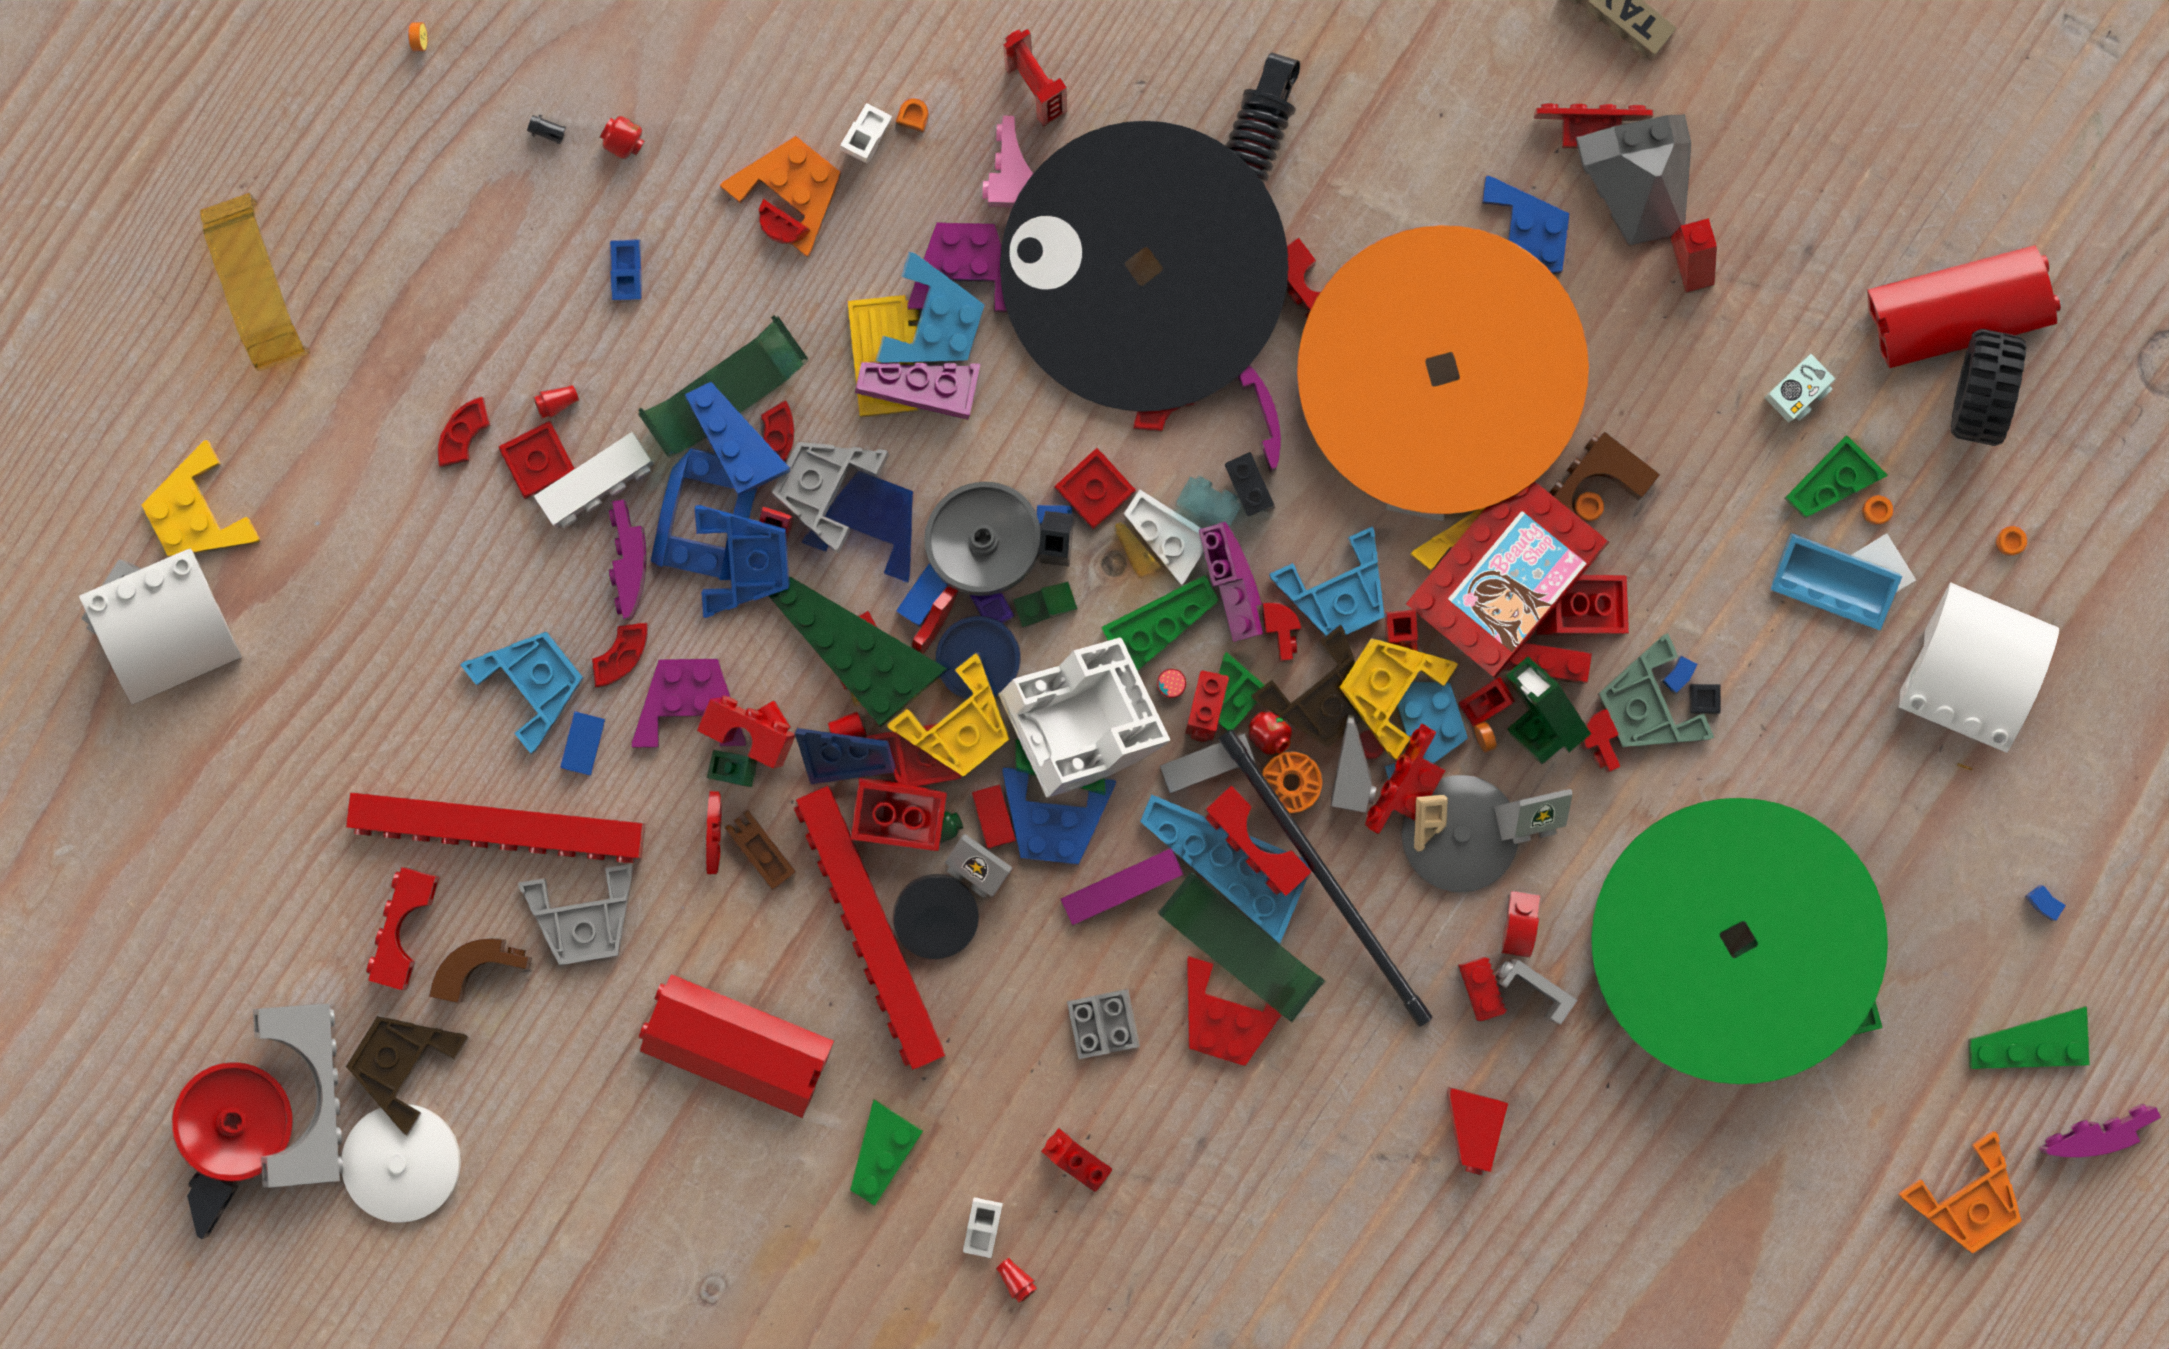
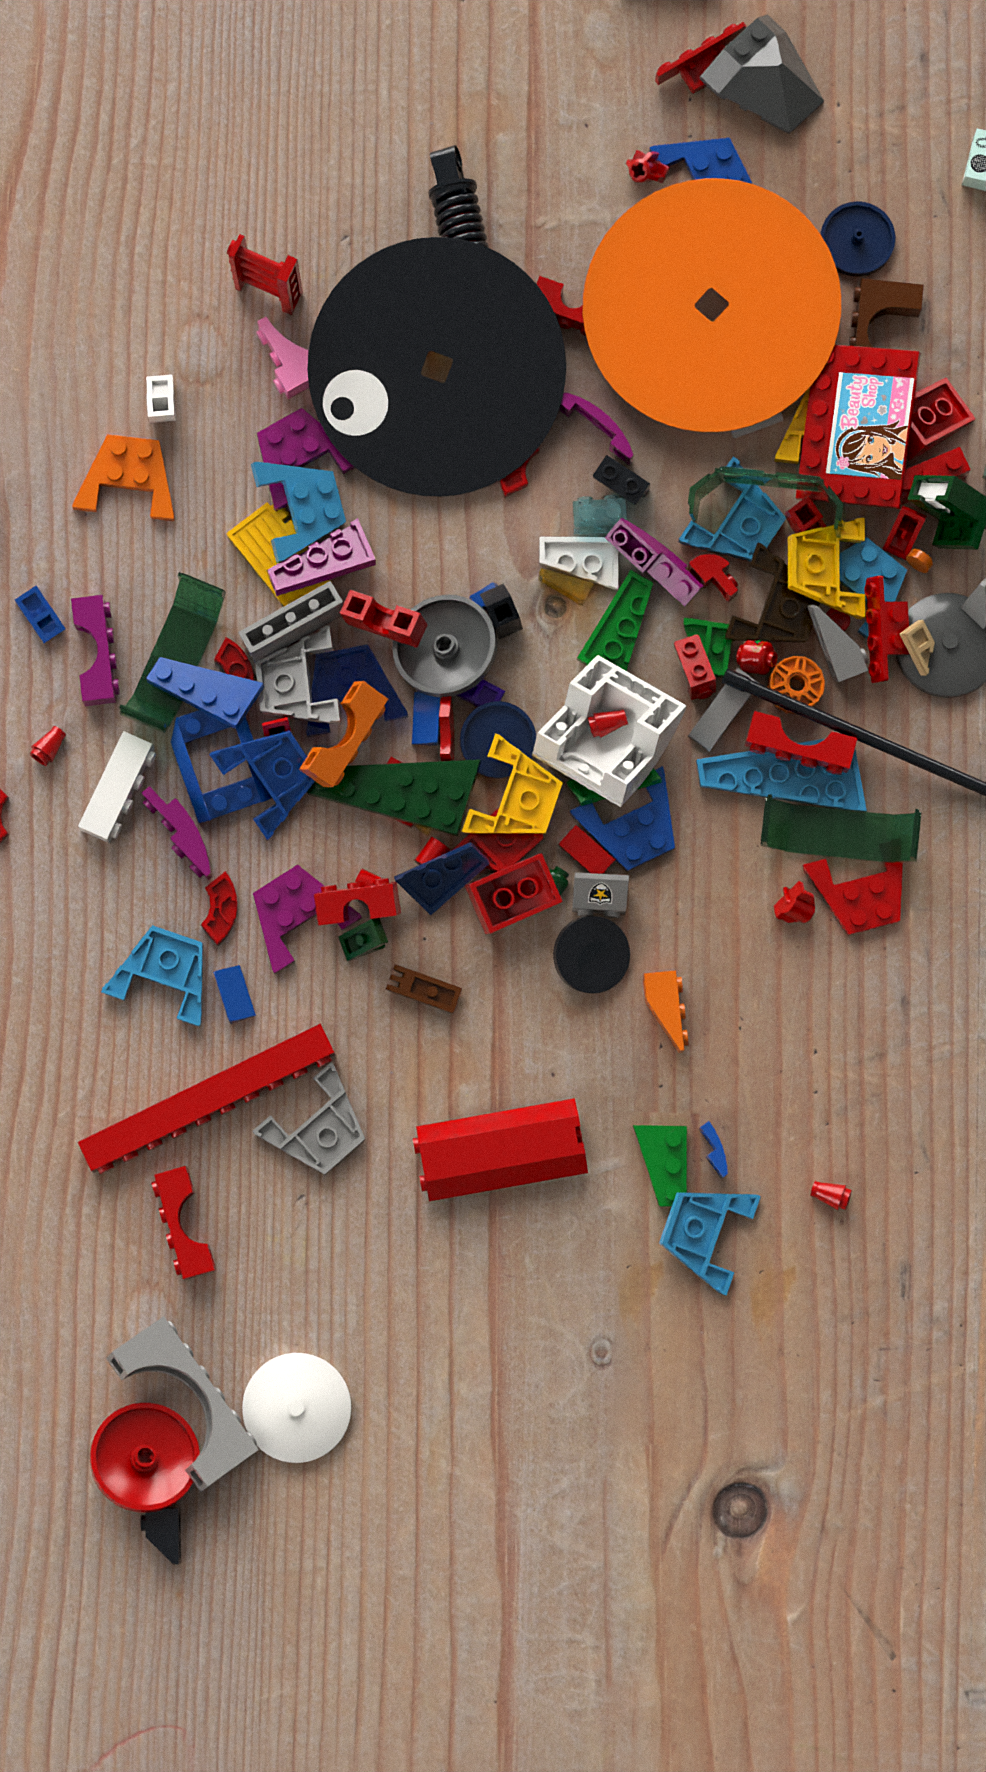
camera: 35 degrees left, 5 degrees down
dark brown wing [346,1016,469,1136] -> none
reddish brown arch [429,938,532,1003] -> none
red tile [498,421,575,499] -> none
red tile [706,791,722,875] -> none
red tile [759,199,810,244] -> none
red brick [794,786,946,1070] -> none
orange tile [896,98,929,133] -> none
white brick [963,1197,1003,1258] -> none
dark green slope [1013,581,1078,628] -> none
red bracket [1041,1128,1112,1192] -> none
red tile [1054,448,1136,530] -> none
magenta slope [1061,848,1184,925] -> none
light grey slope [1067,989,1140,1059] -> none
coral tile [1157,668,1186,698] -> none
orange tile [1574,492,1604,522] -> none
red slope [1670,218,1717,293] -> none
none -> magenta arch [71,595,120,706]
none -> light grey brick [238,581,344,664]
none -> orange arch [299,681,388,787]
none -> red arch [340,590,428,648]
none -> red cone [587,709,628,738]
none -> red piece [626,150,670,183]
none -> orange slope [643,970,688,1053]
none -> dark azure wing [659,1192,761,1296]
none -> clear green windscreen [688,466,846,538]
none -> blue slope [699,1121,728,1179]
none -> red piece [774,881,815,923]
none -> dark blue piece [820,201,895,277]

